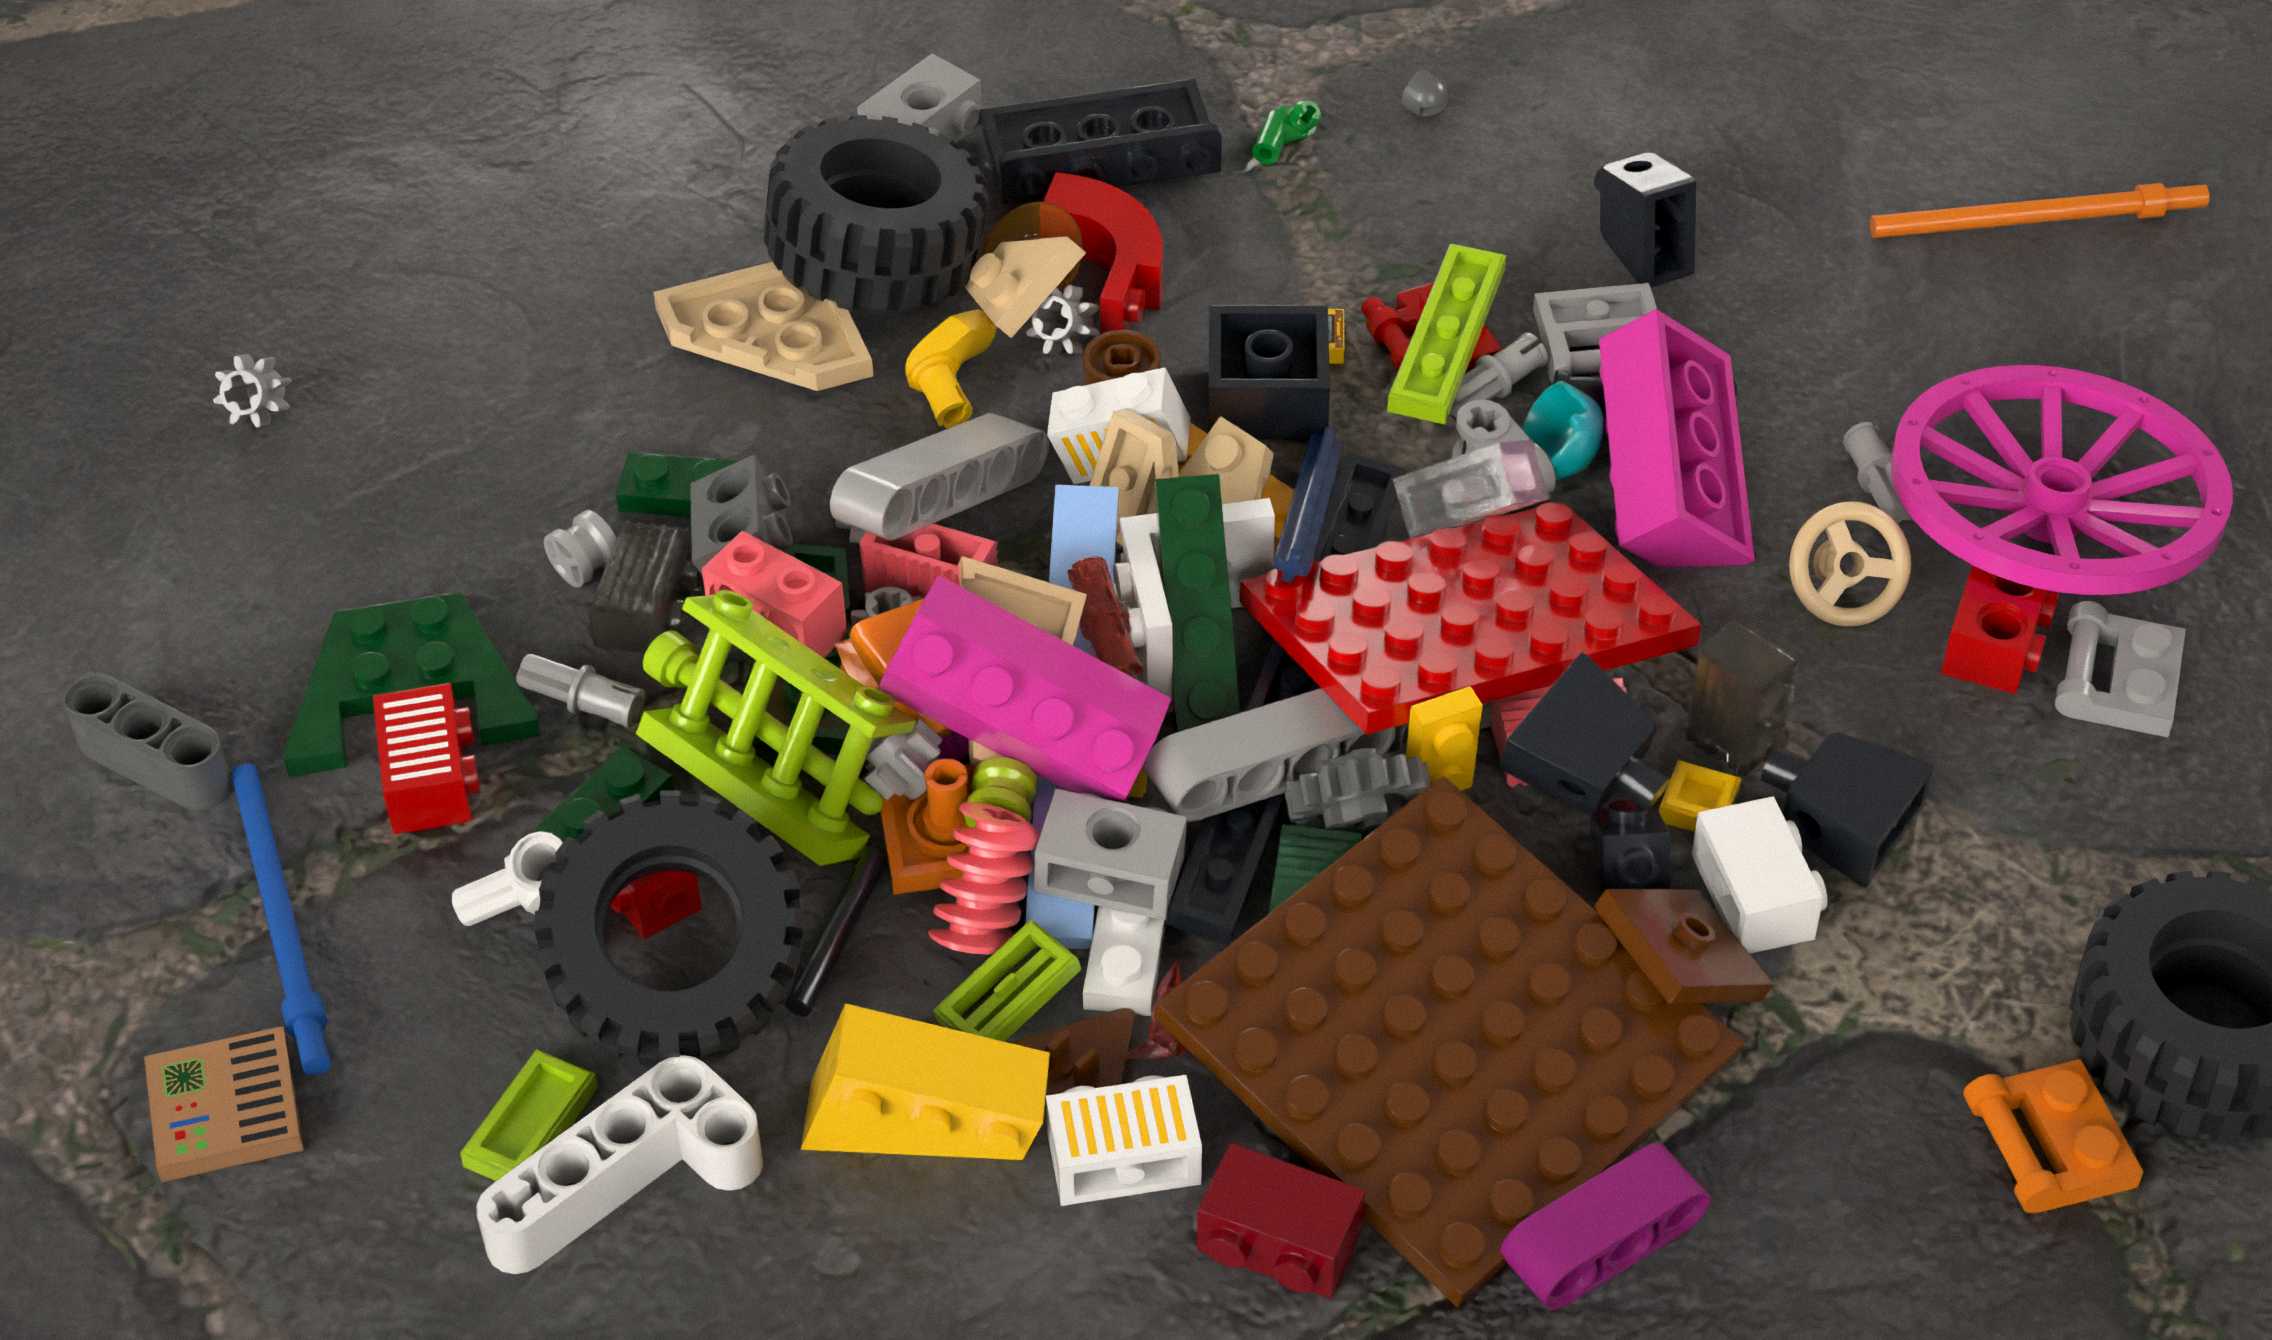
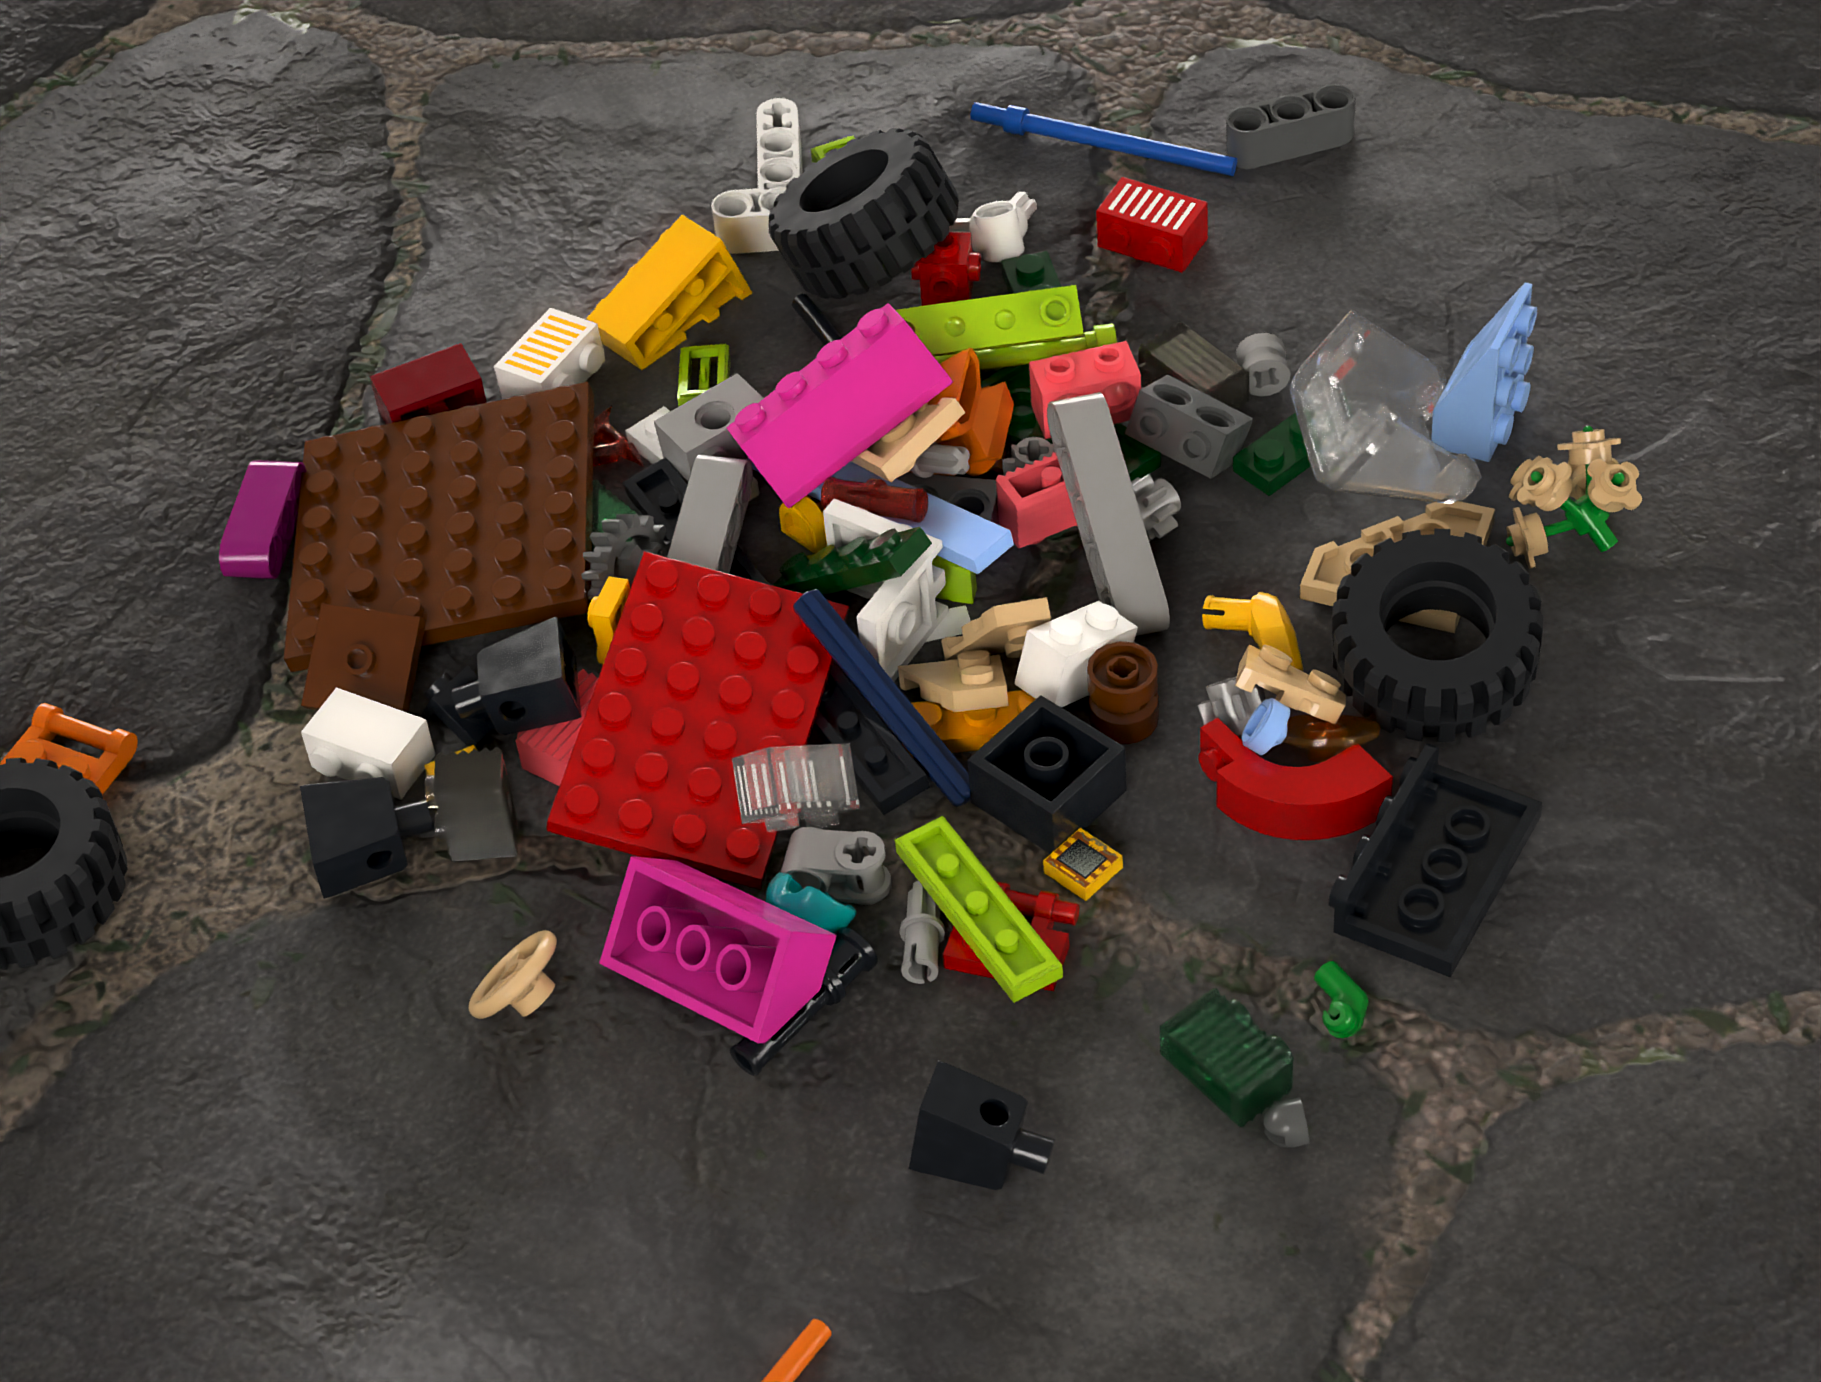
camera: 135 degrees right, 0 degrees up
medium nougat tile [144,1026,304,1182] -> none
light grey gear [213,354,292,428] -> none
dark green wing [284,592,540,777] -> none
light grey axle [516,654,645,728] -> none
light grey brick [857,53,982,143] -> none
coral piece [928,802,1040,955] -> none
reddish brown piece [1009,1008,1136,1100] -> none
light grey plate [1533,283,1657,383] -> none
light grey axle [1843,422,1912,524] -> none
dark pink wheel [1891,365,2233,595] -> none
red brick [1941,565,2060,694] -> none
light grey plate [2055,601,2186,737] -> none
none -> clear green brick [1160,988,1293,1127]
none -> light blue tile [1242,698,1290,756]
none -> clear windscreen [1290,309,1482,504]
none -> light blue slope [1431,282,1537,462]
none -> tan plant [1506,426,1642,569]

